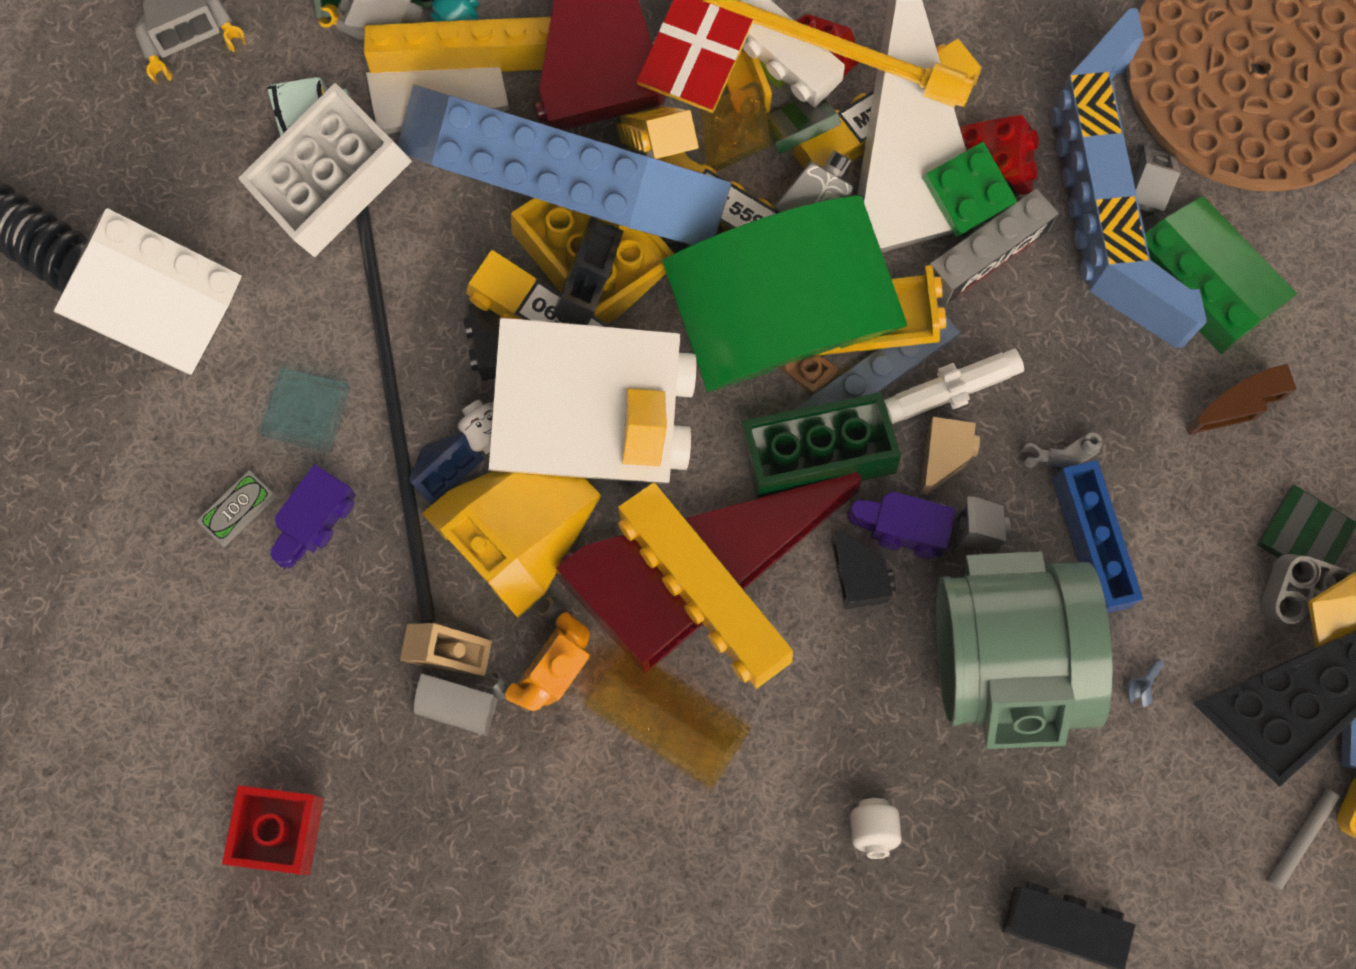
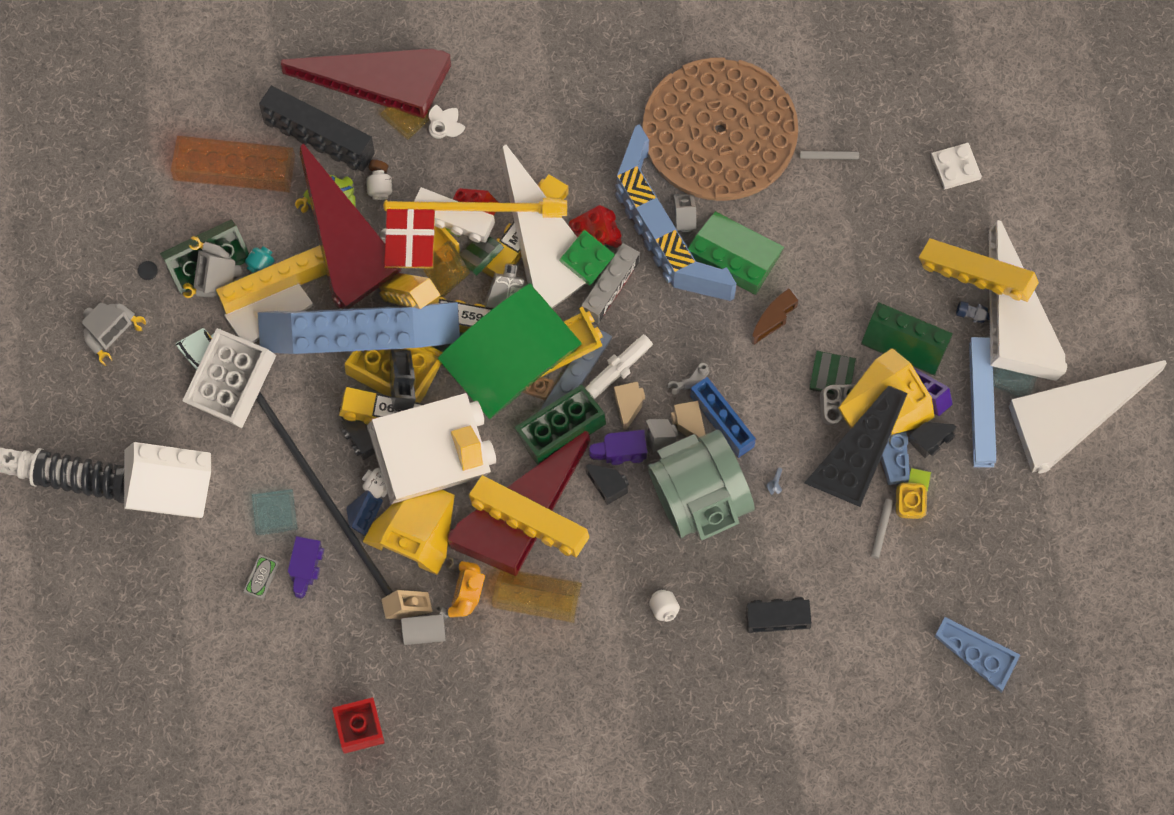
camera: 20 degrees left, 5 degrees down
none -> tan slope [671,401,705,439]

